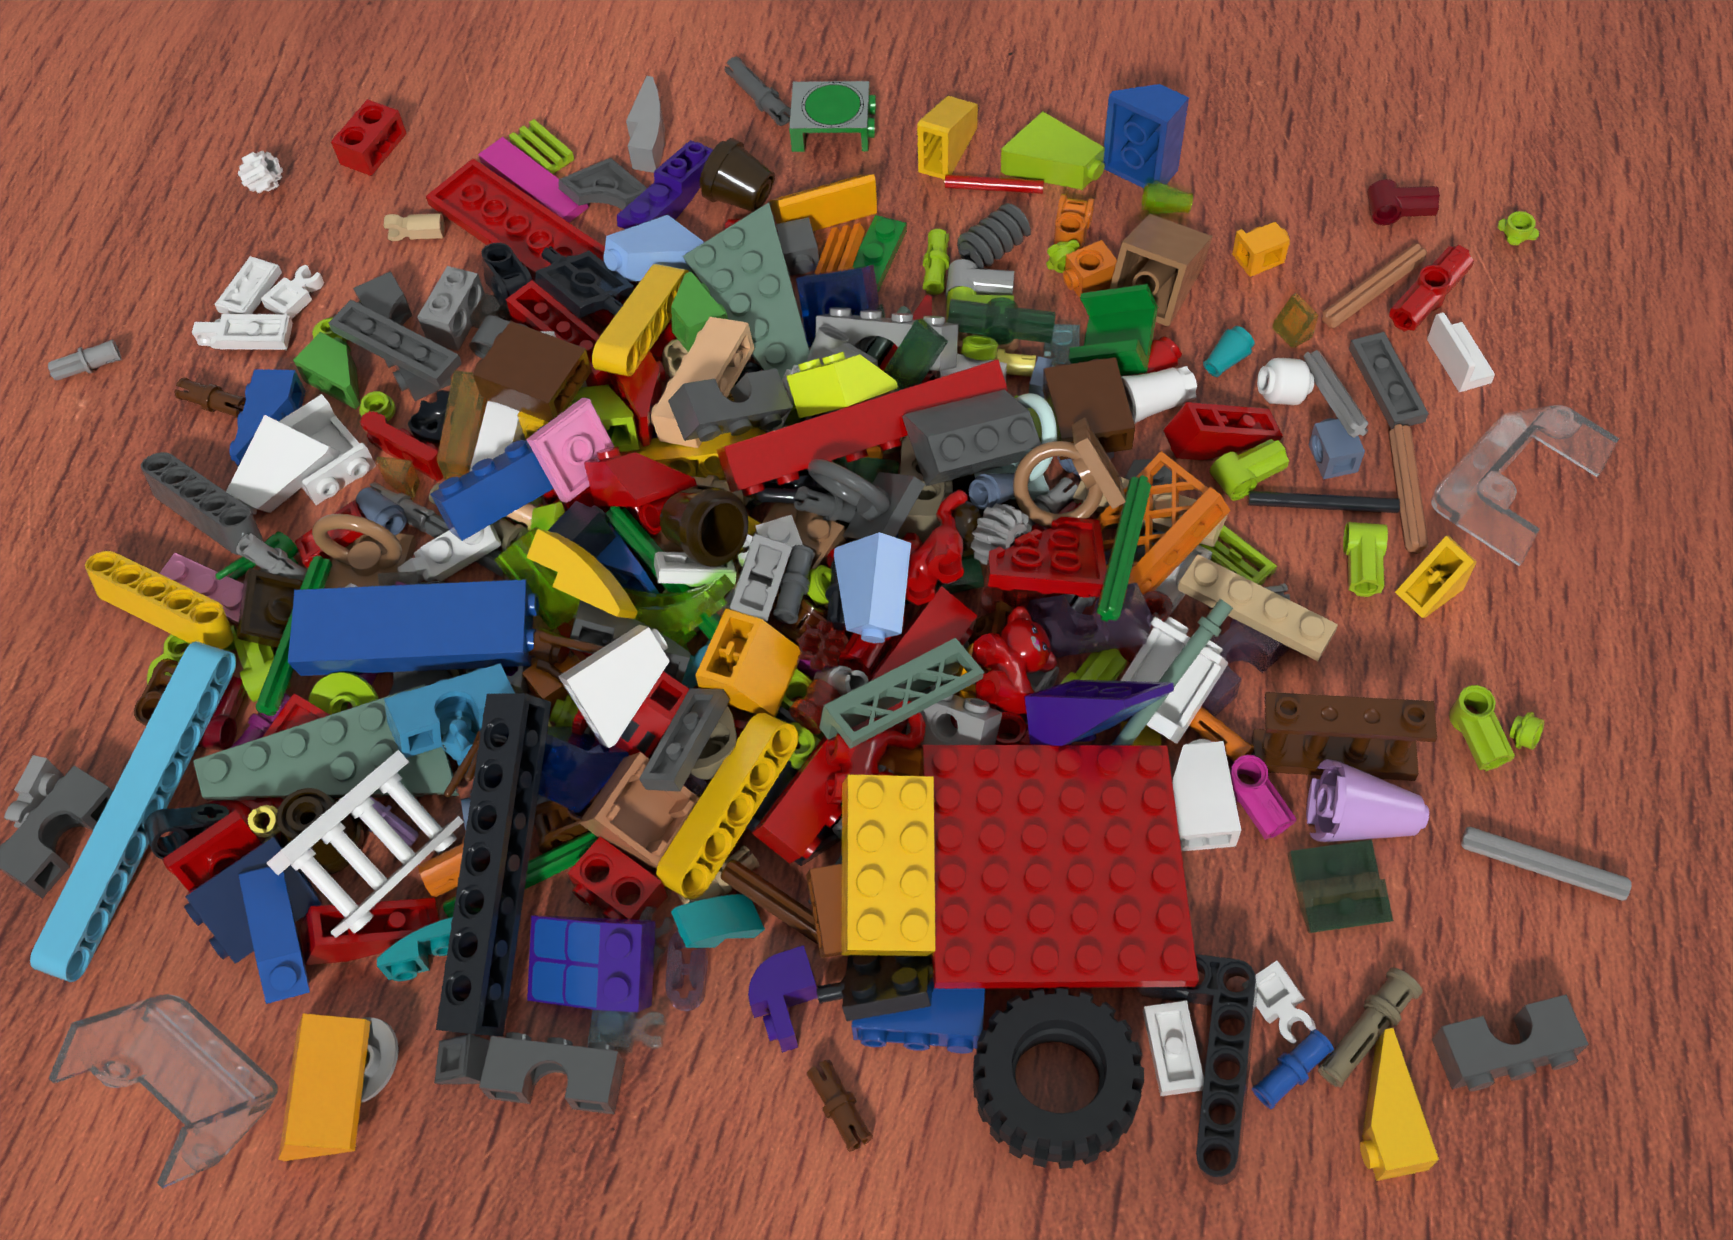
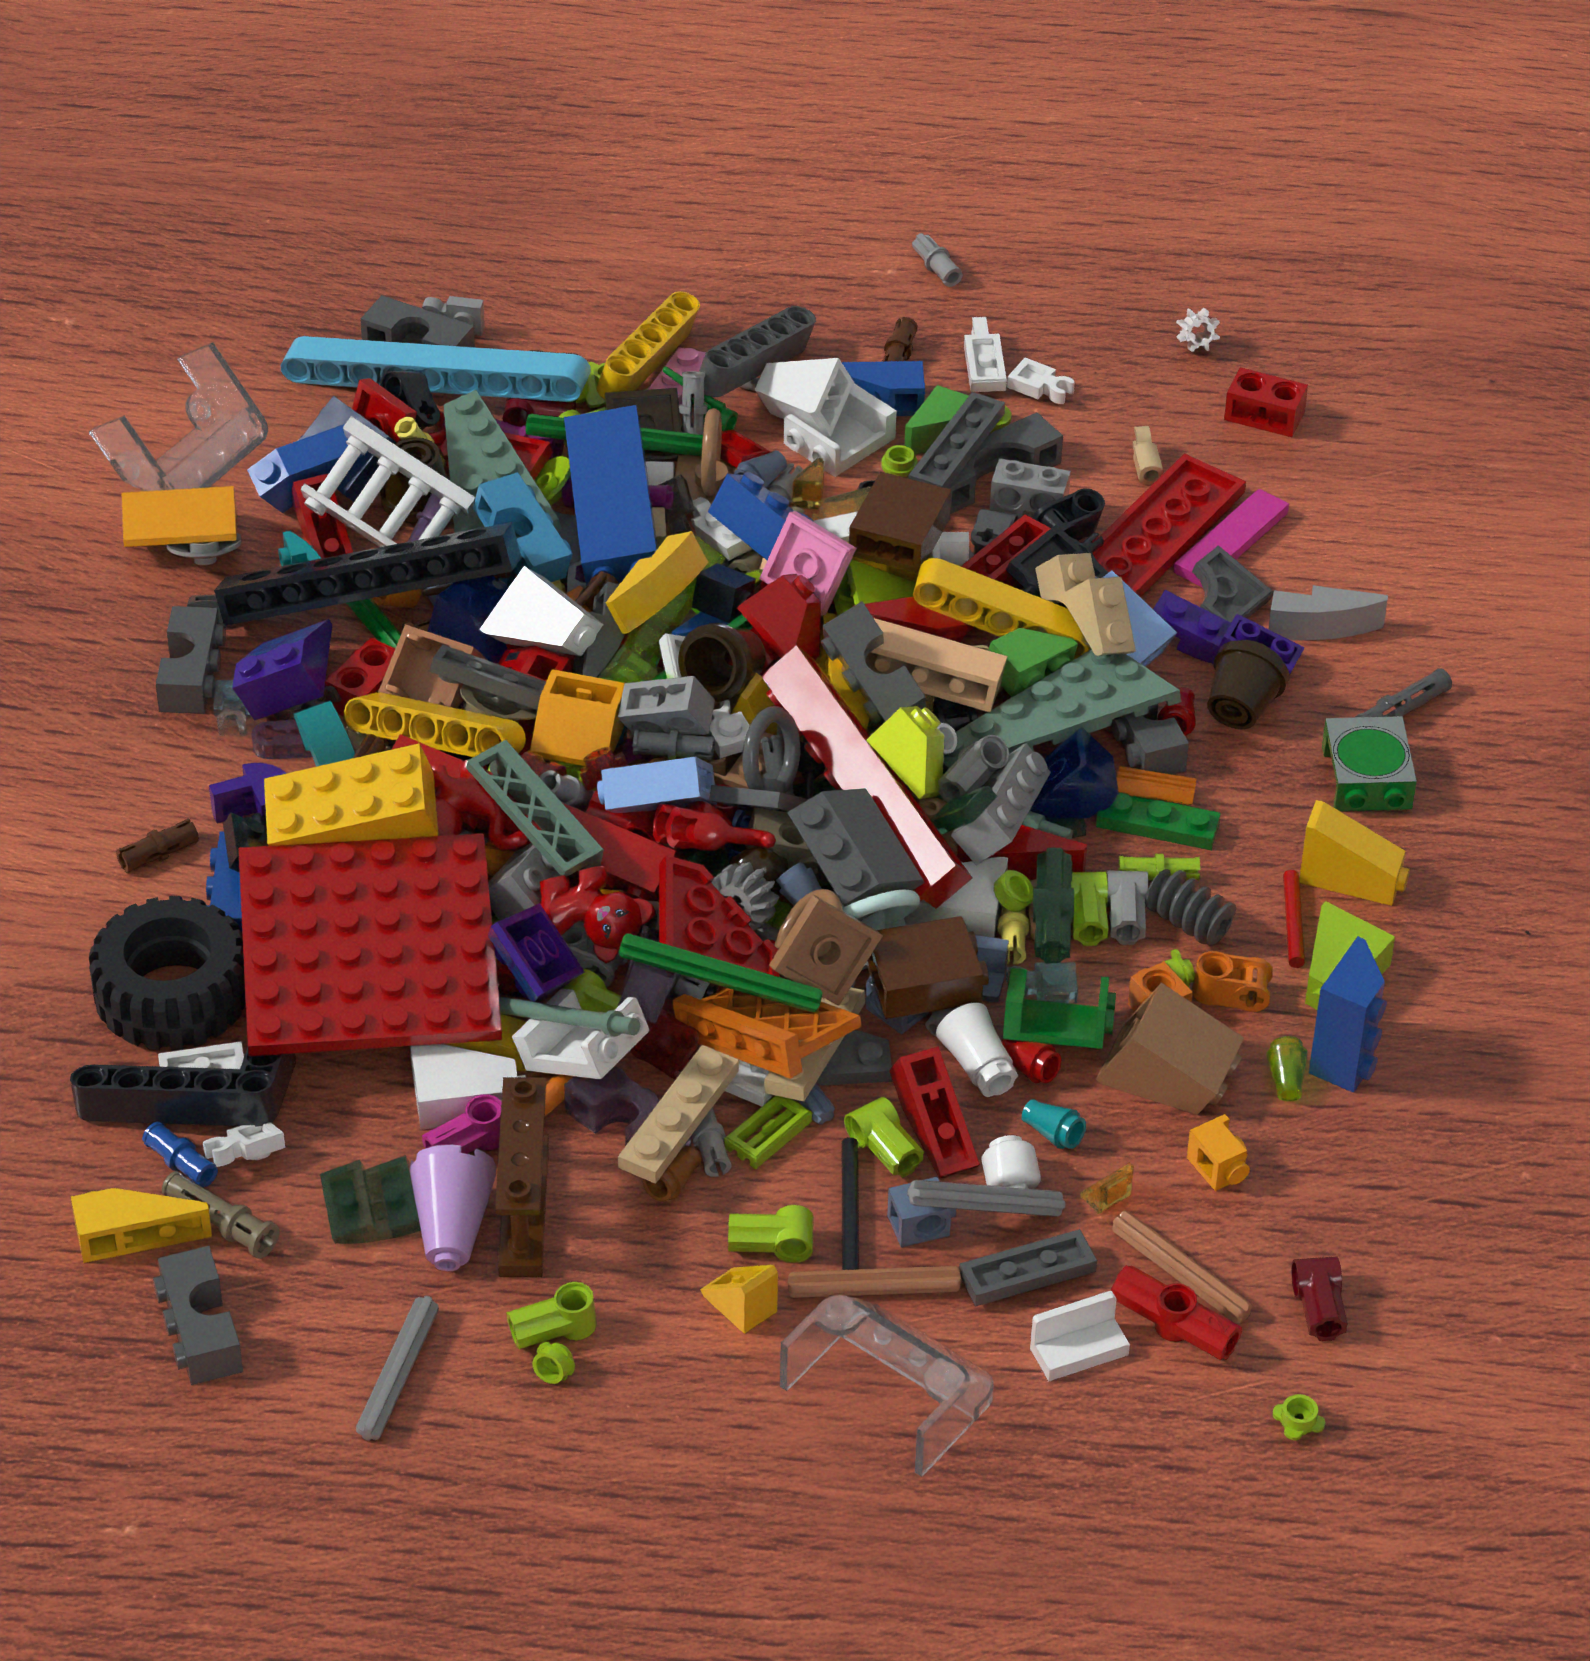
camera: 80 degrees right, 15 degrees down
white plate [214,256,282,314] -> none
red hinge [360,411,448,482] -> none
lime tile [509,119,575,174] -> none
light orange slope [769,174,877,231] -> none
none -> tan arch [1035,553,1136,656]

